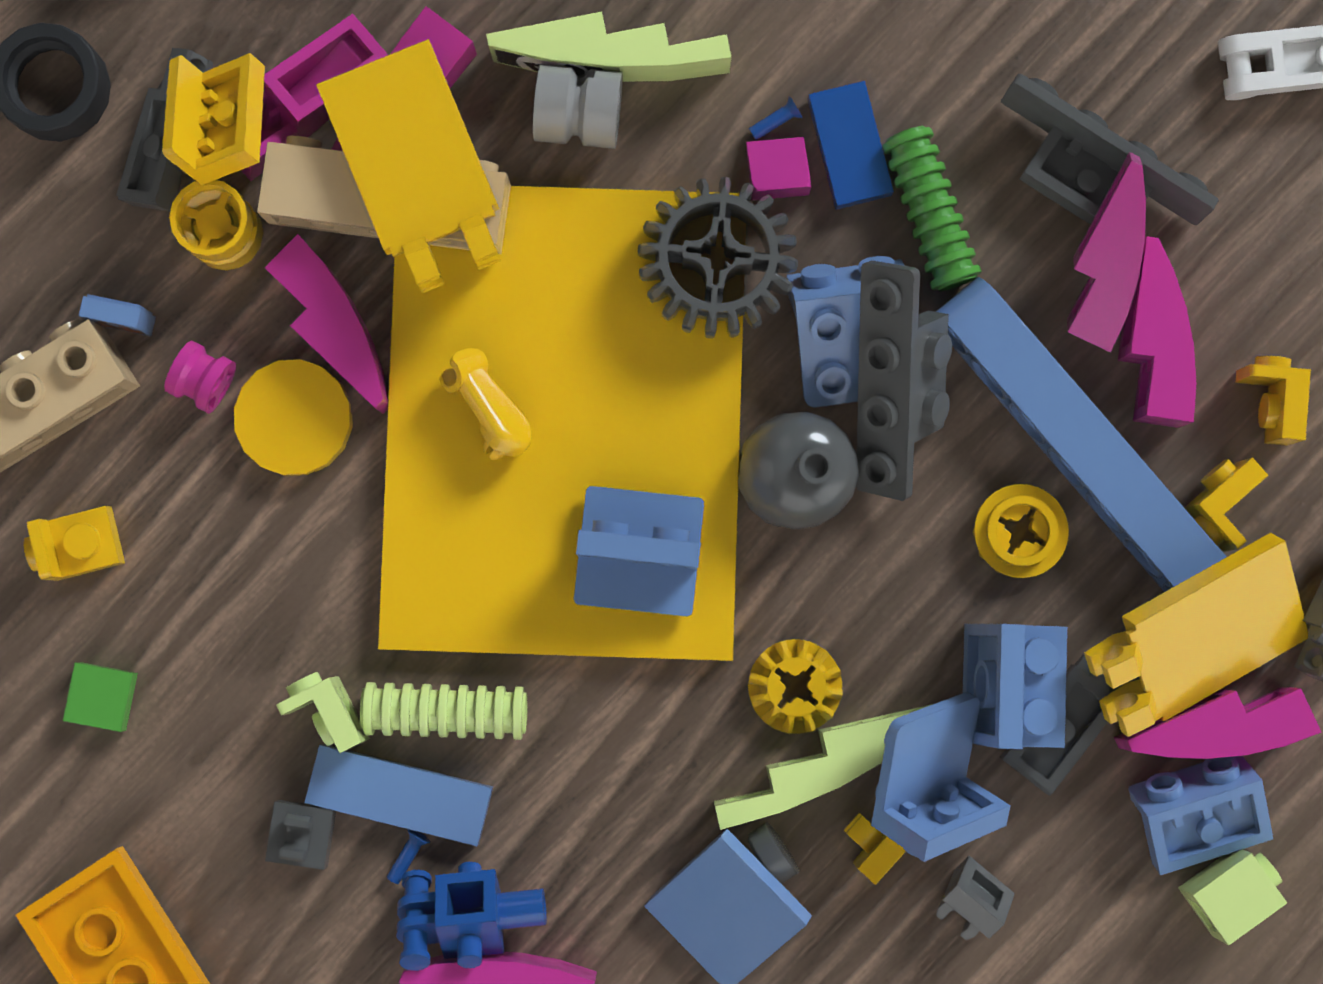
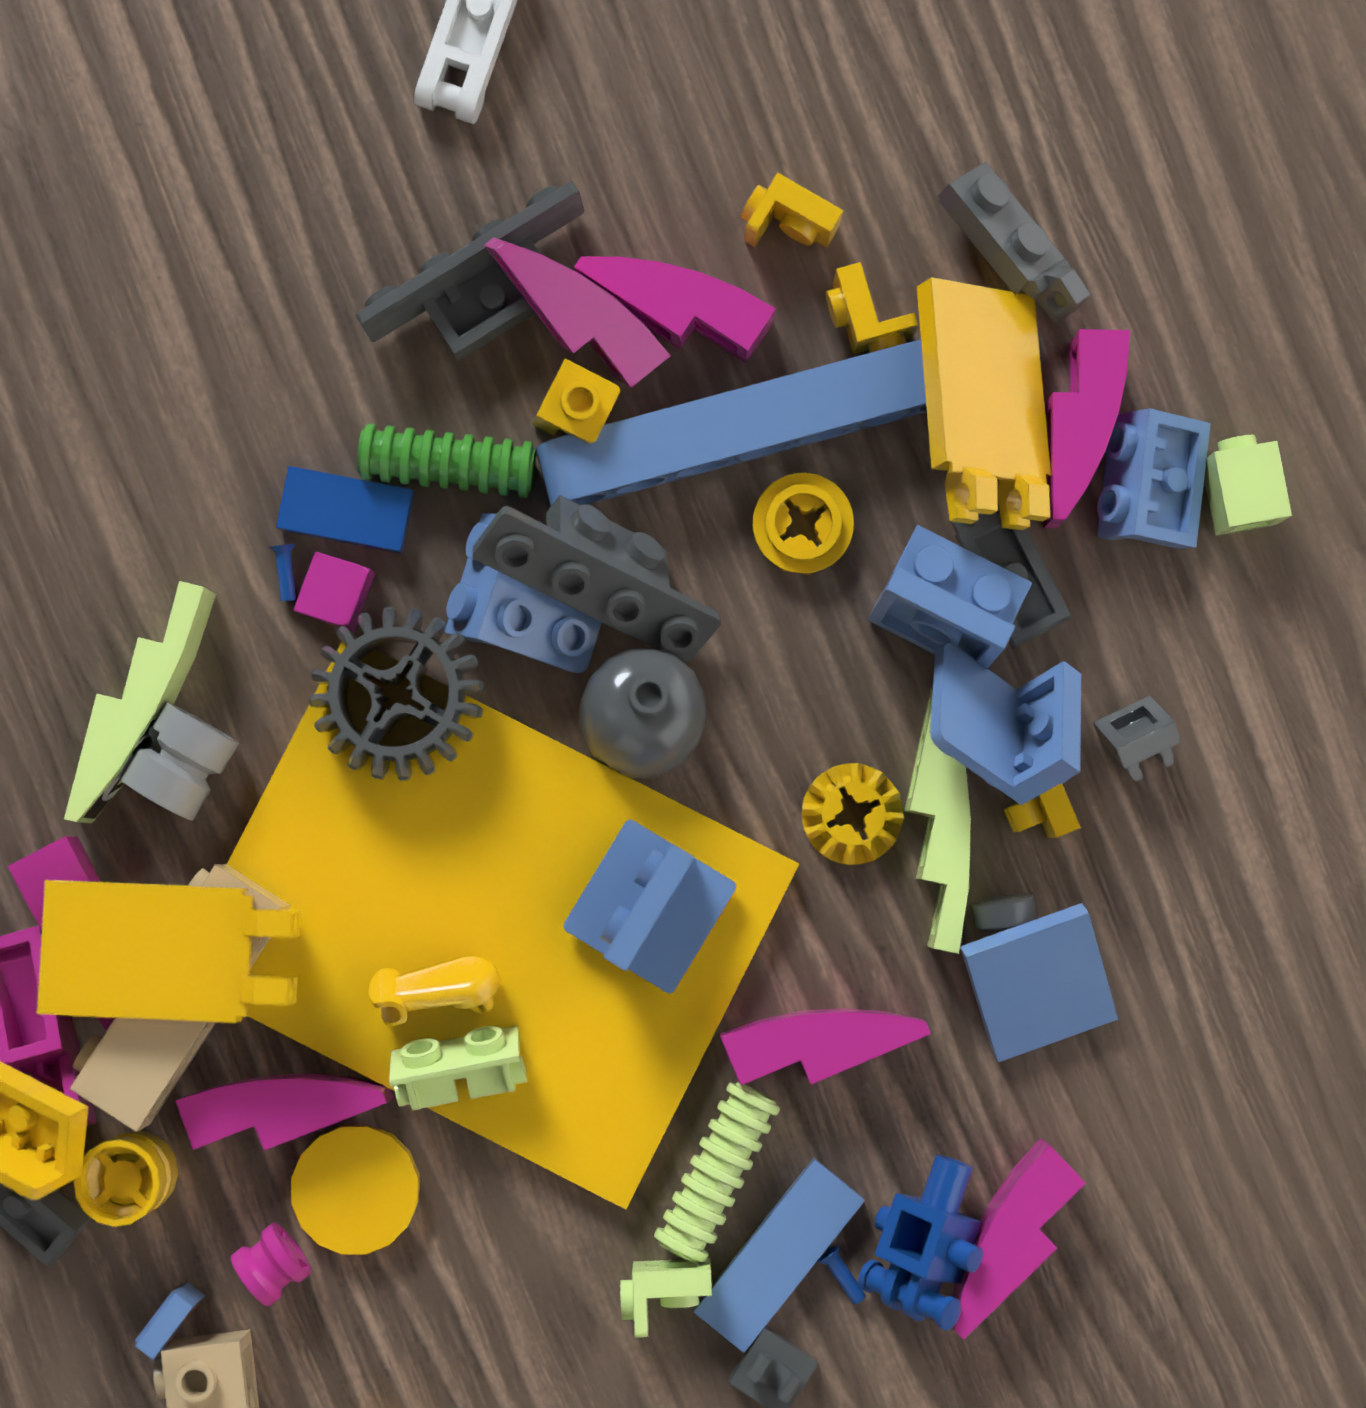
camera: 65 degrees left, 0 degrees up
none -> yellowish green hinge [389,1026,527,1111]
none -> yellow bracket [532,358,620,444]
none -> dark pink slope [720,1008,931,1085]

